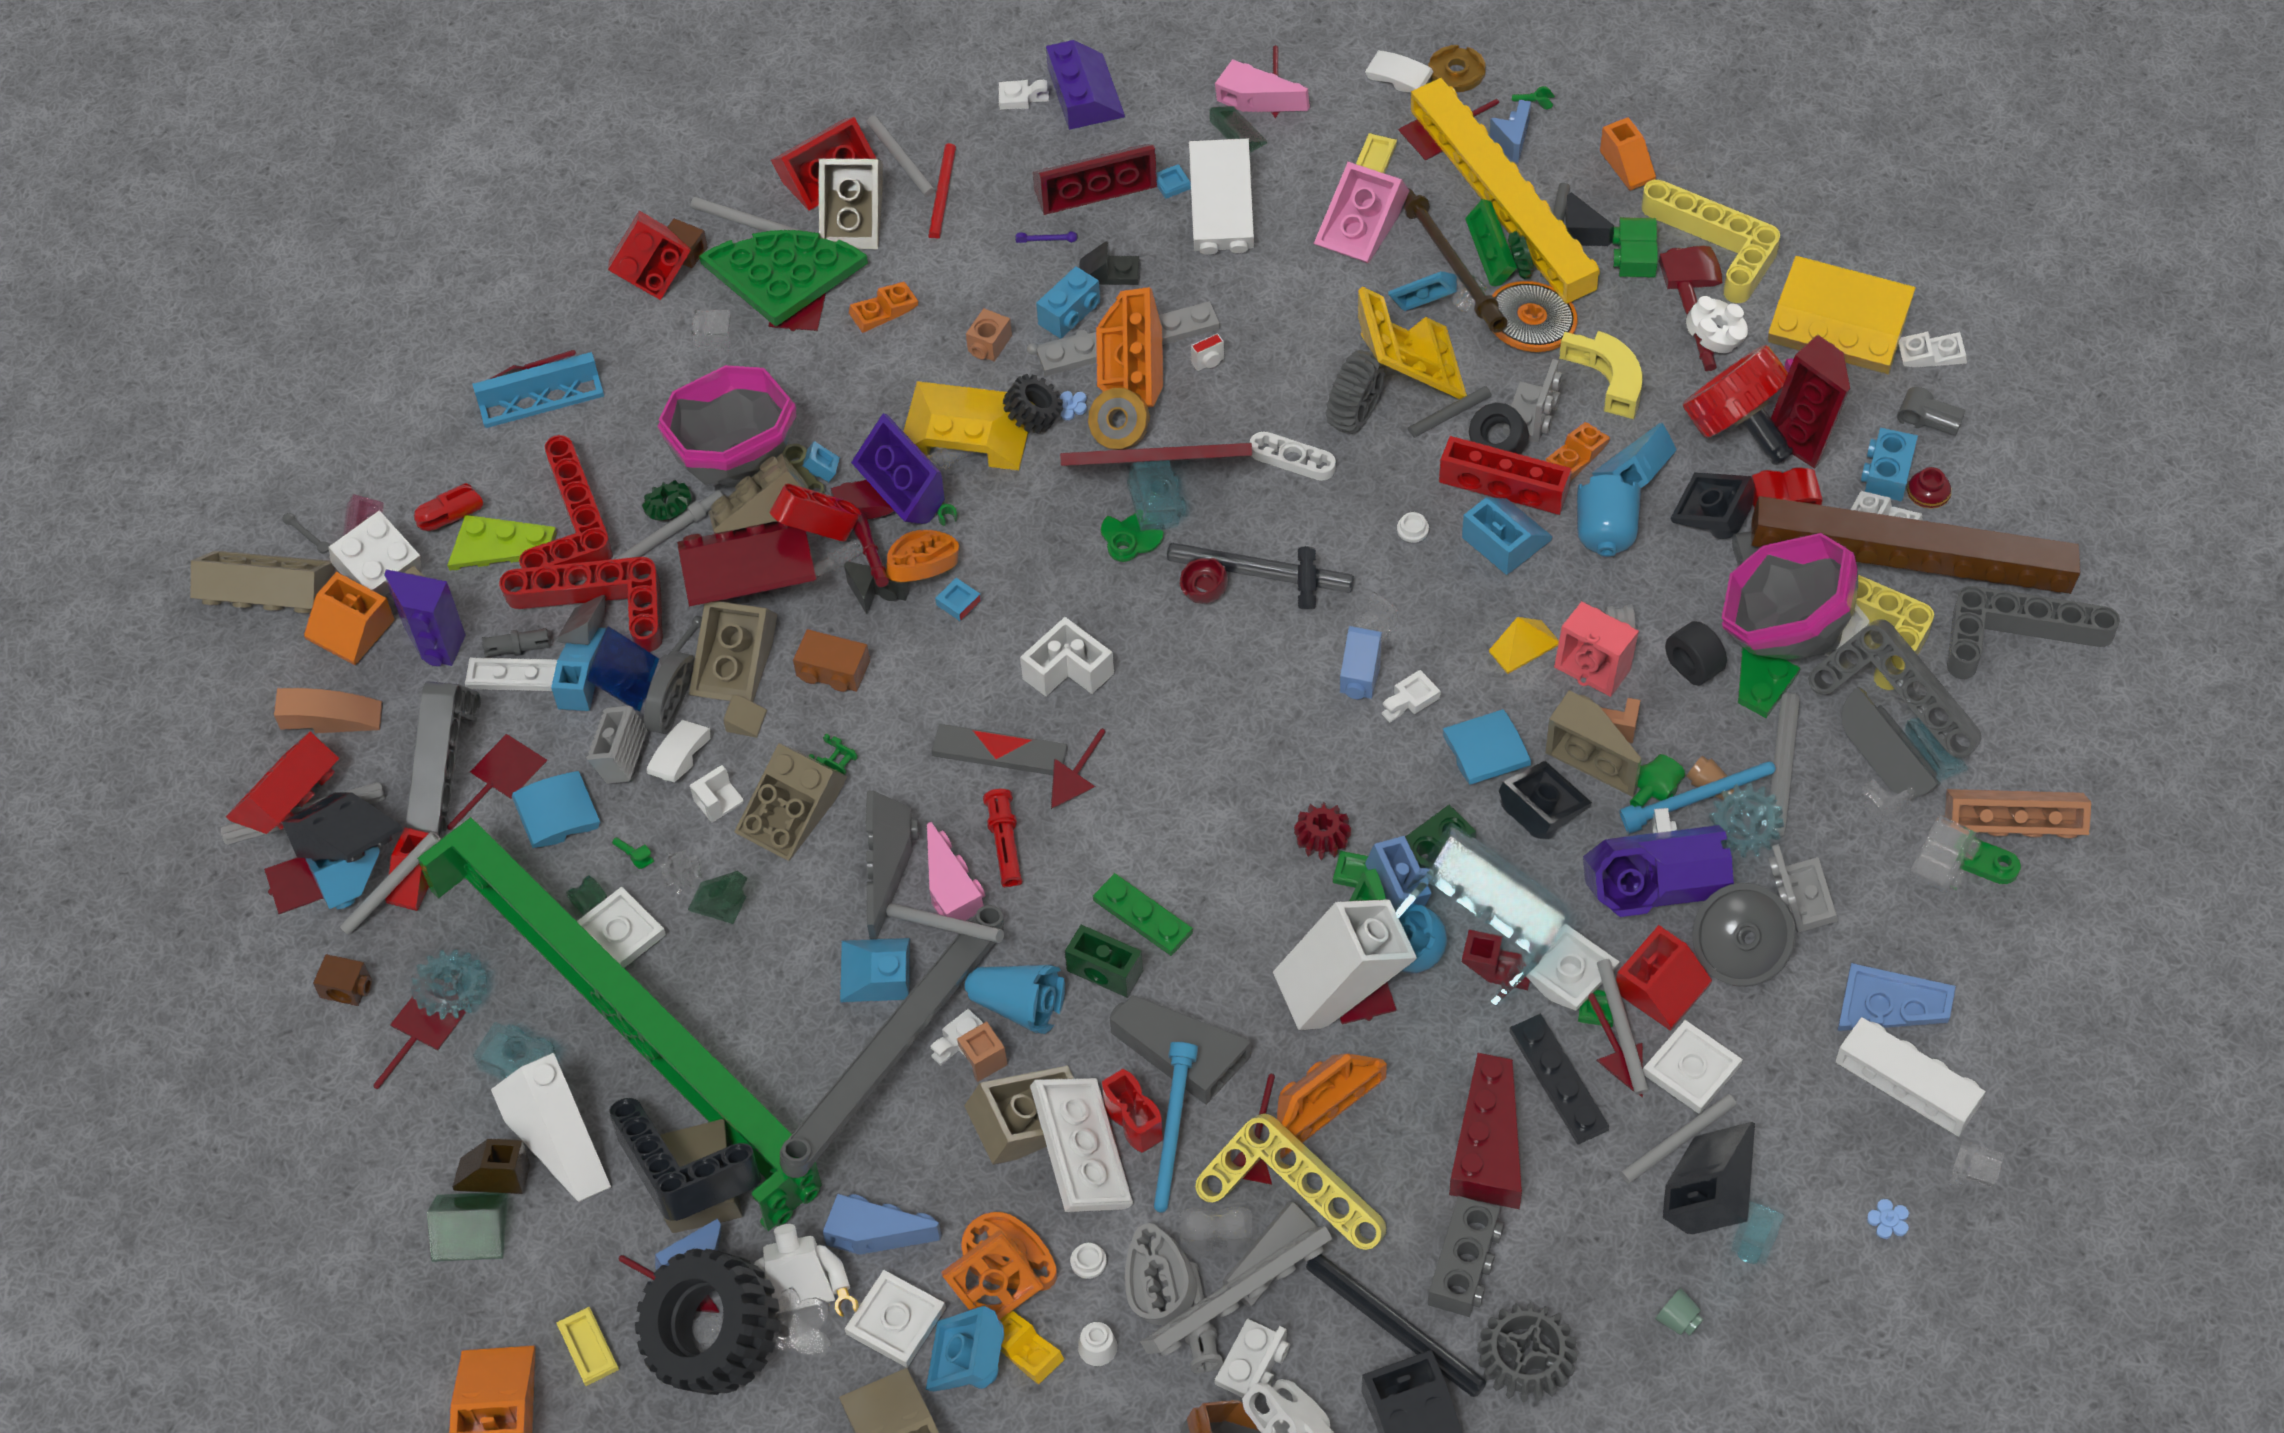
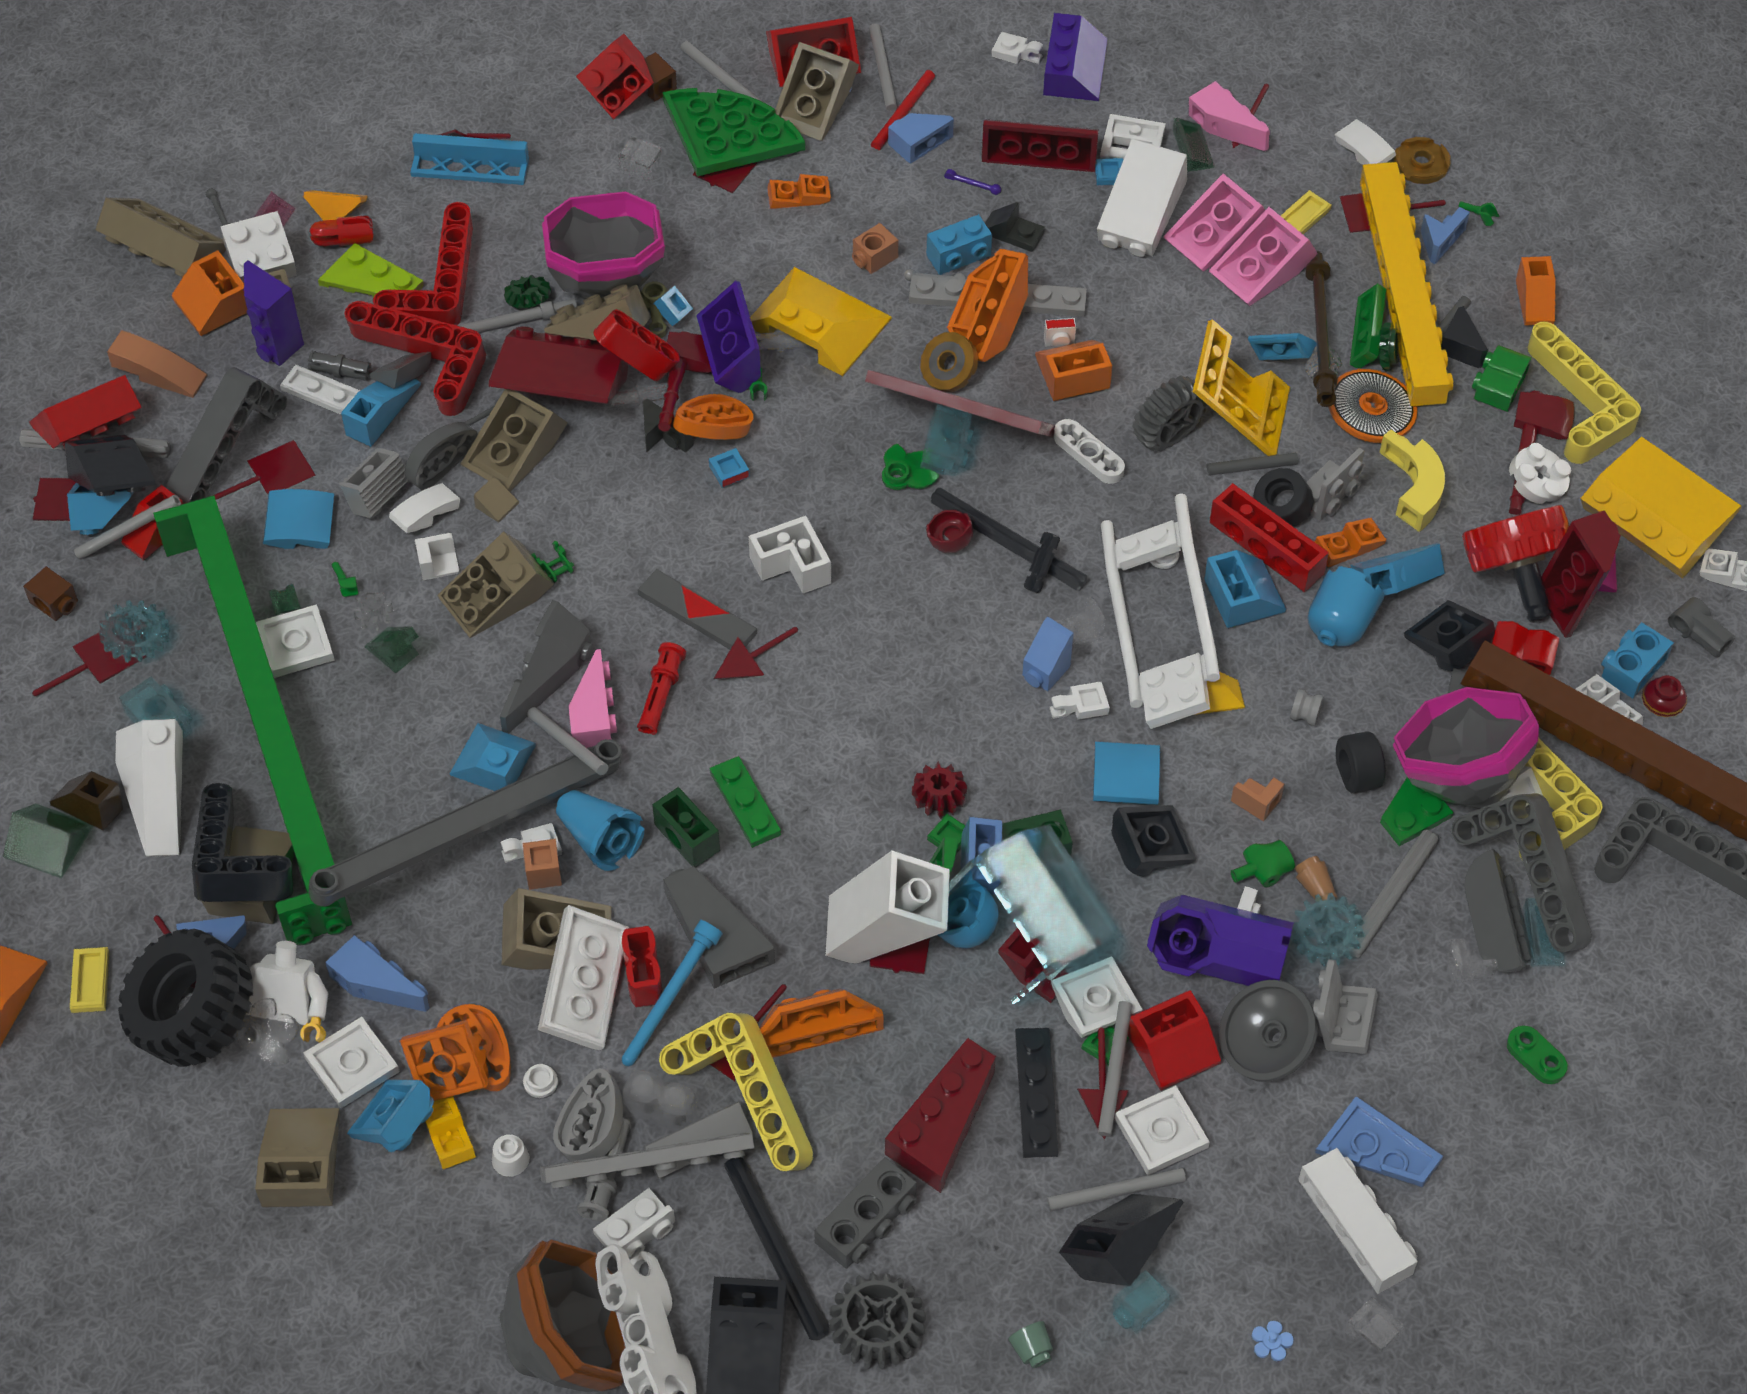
camera: 20 degrees right, 0 degrees up
clear blue hinge [586,626,659,711] -> none
dark orange brick [793,629,870,692] -> none
black tyre [1003,374,1063,433] -> none
light blue plant [1060,391,1087,420] -> none
dark tan slope [1545,690,1642,797] -> none
coral brick [1554,601,1639,697] -> none
dark azure piece [1619,761,1776,834] -> none
clear brick [1909,814,1981,894] -> none
nougat brick [1945,789,2091,838] -> none
none -> light orange slope [304,190,367,221]
none -> medium blue slope [888,113,954,164]
none -> orange slope [1035,340,1112,401]
none -> white plate [1100,114,1166,160]
none -> white plate [1101,494,1220,729]
none -> bright pink slope [1163,173,1265,272]

